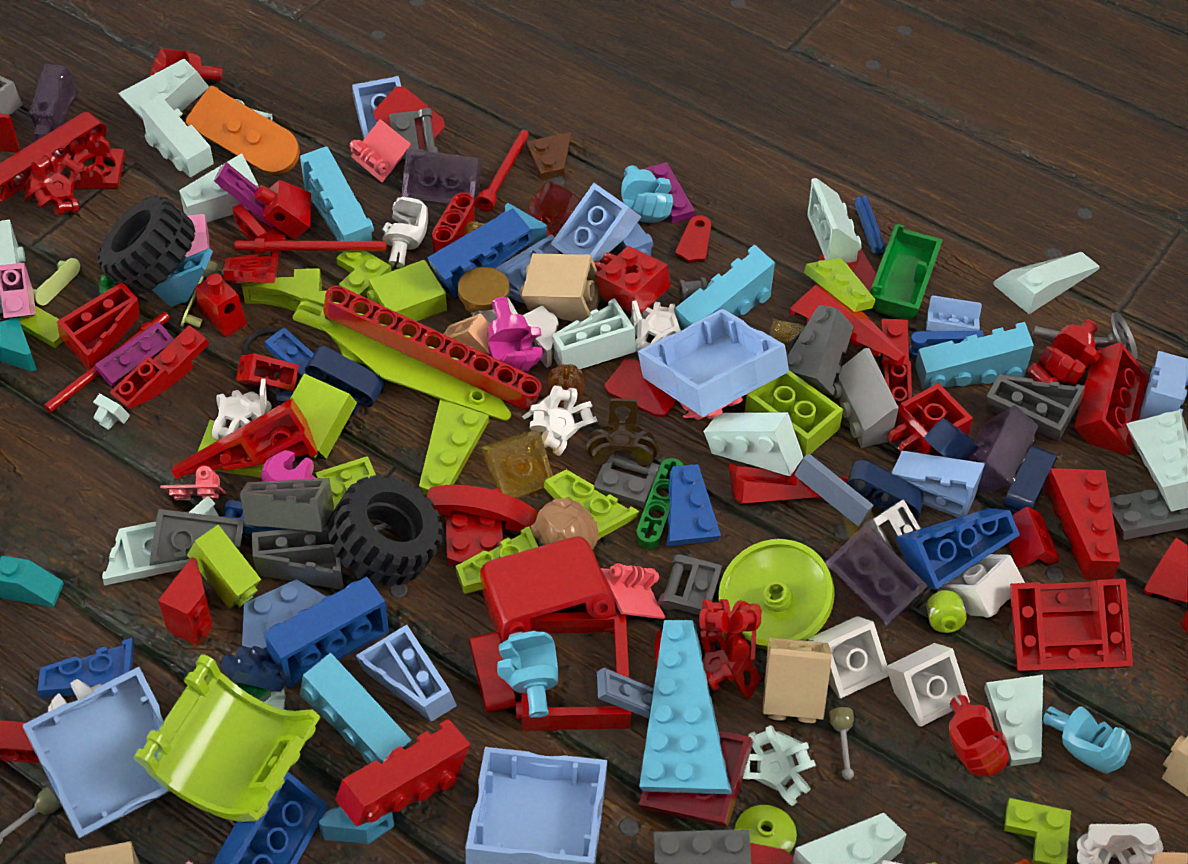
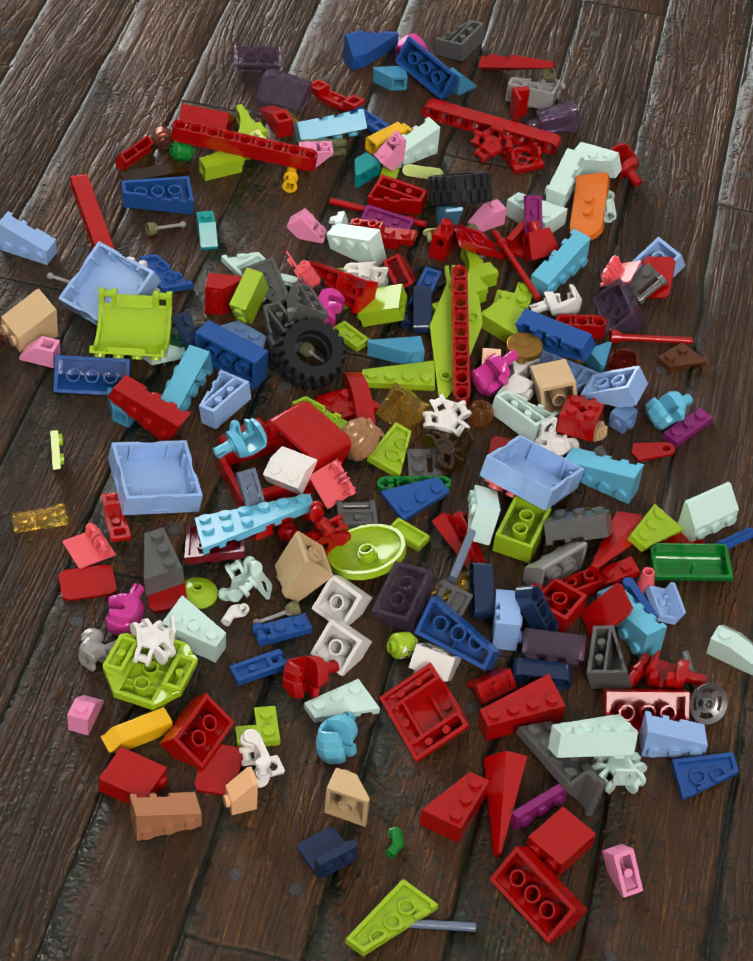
camera: 65 degrees right, 5 degrees down
none -> white arm [221,603,249,626]
none -> blue plate [229,649,287,686]
none -> blue plate [251,613,312,646]
none -> white slope [263,446,318,494]
none -> bright pink slope [287,208,328,243]
none -> light aqua wedge [326,223,387,267]
none -> dark azure slope [366,336,425,364]
none -> lime tile [390,517,430,552]
none -> red piece [581,584,633,639]
none -> coral cone [636,567,655,596]

